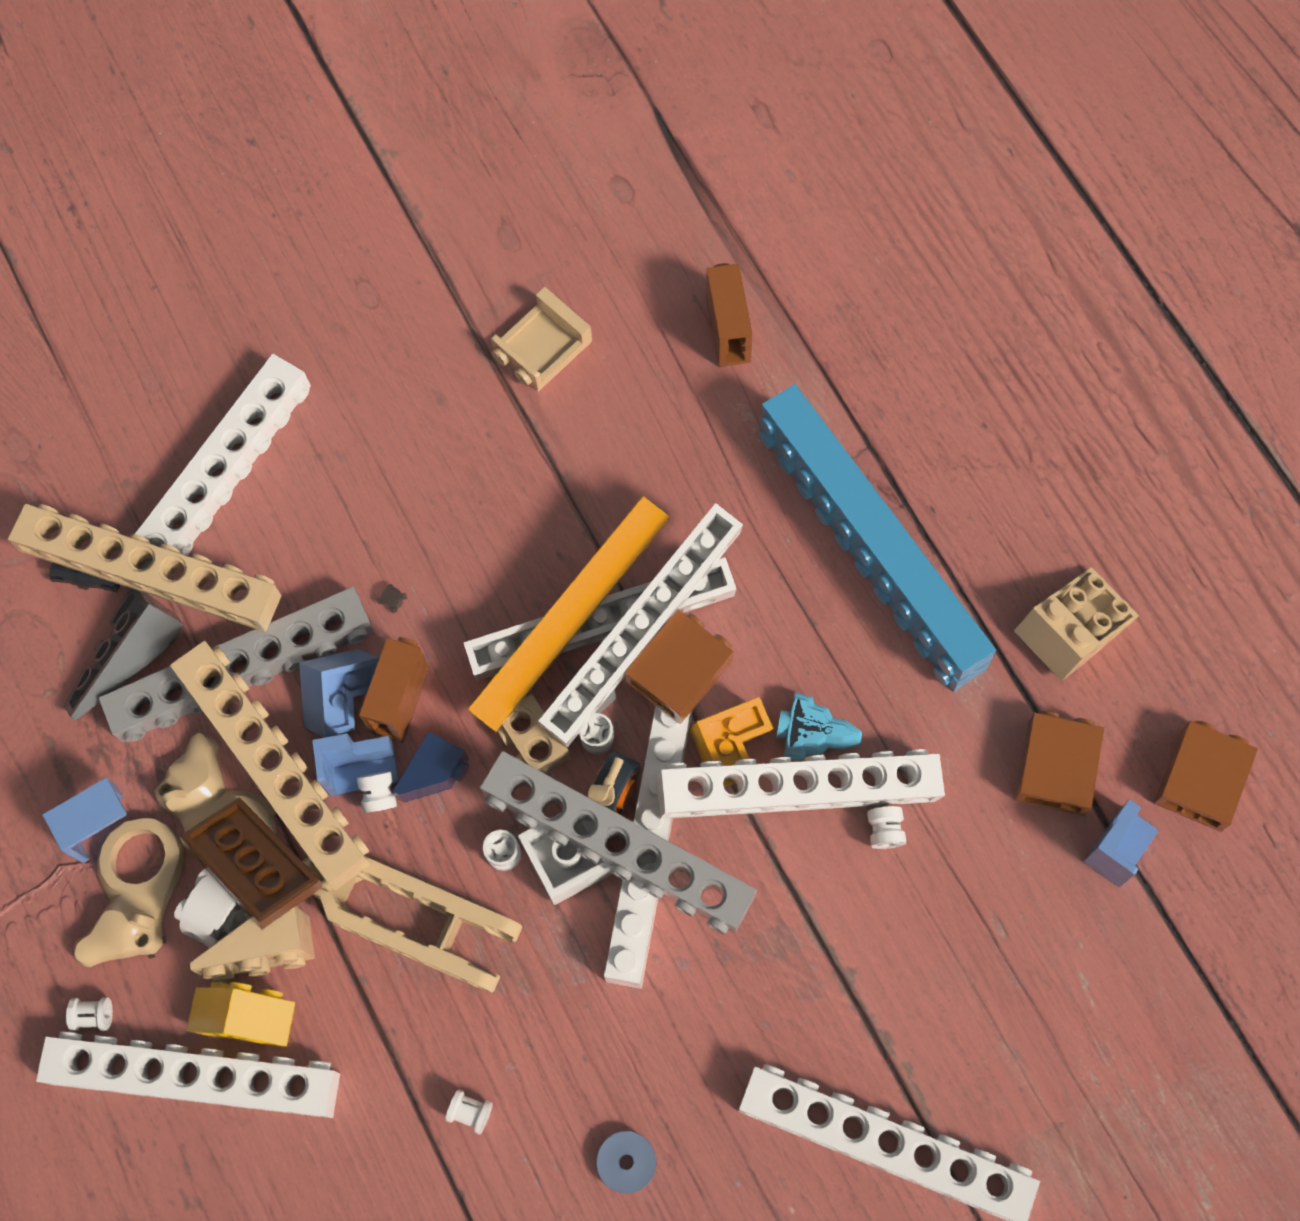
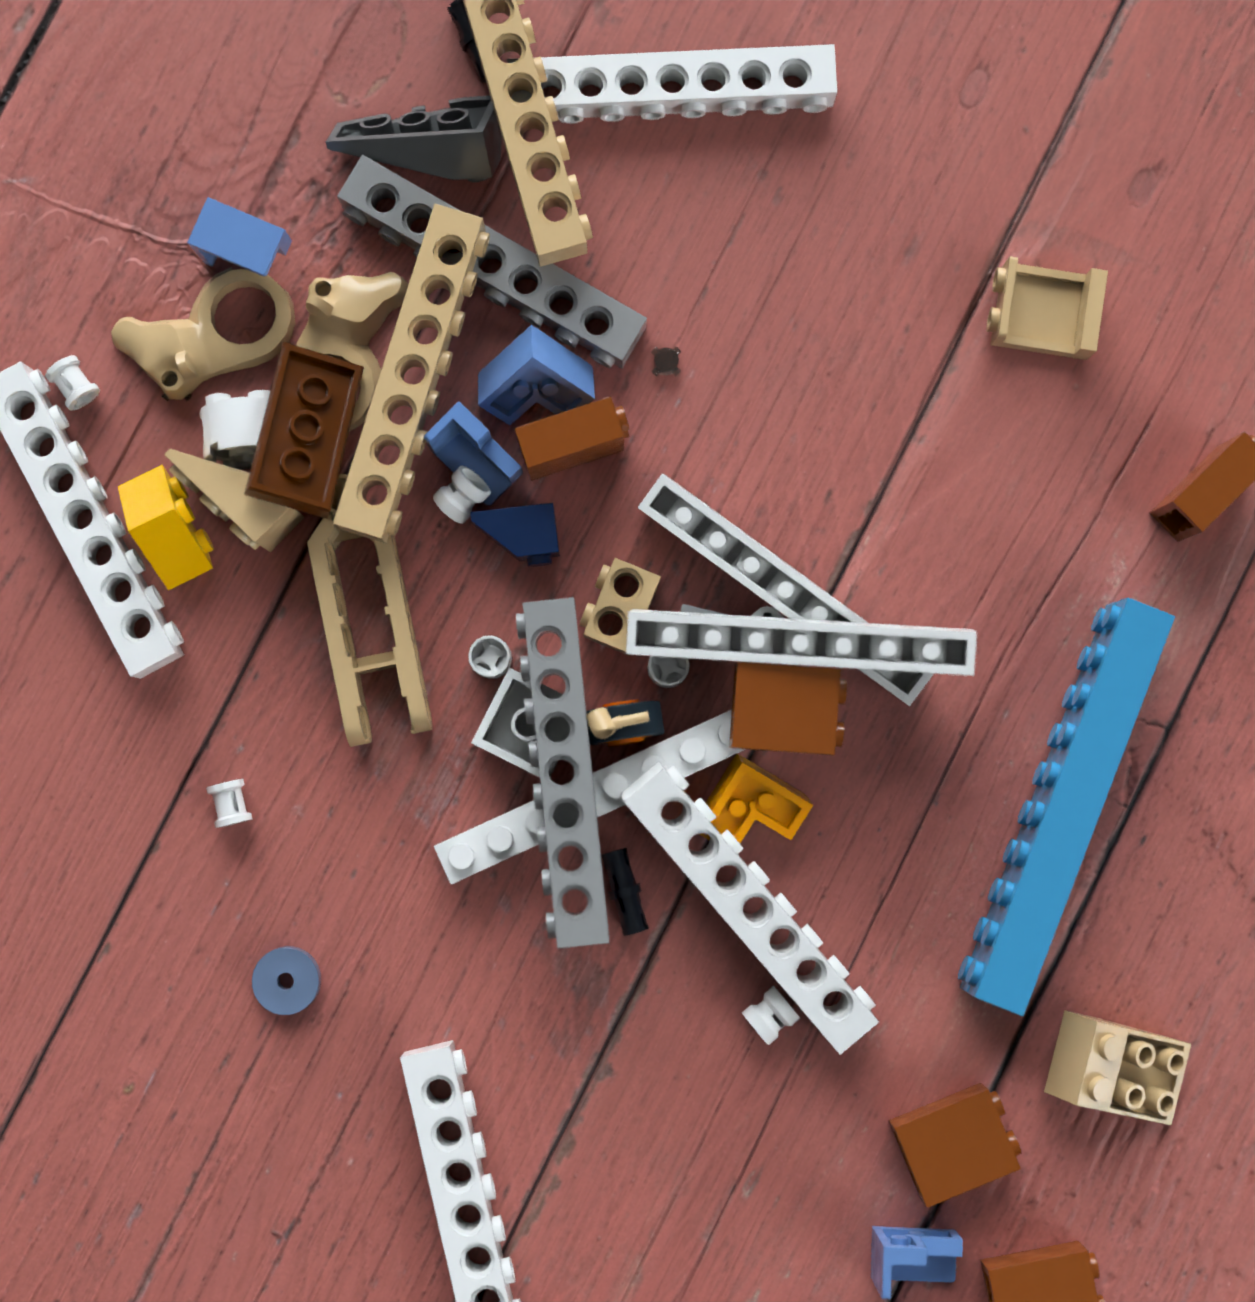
camera: 45 degrees right, 15 degrees up
light orange tile [468,496,670,732] -> none
medium azure rock [776,693,862,761] -> none
none -> black pin [601,848,649,936]

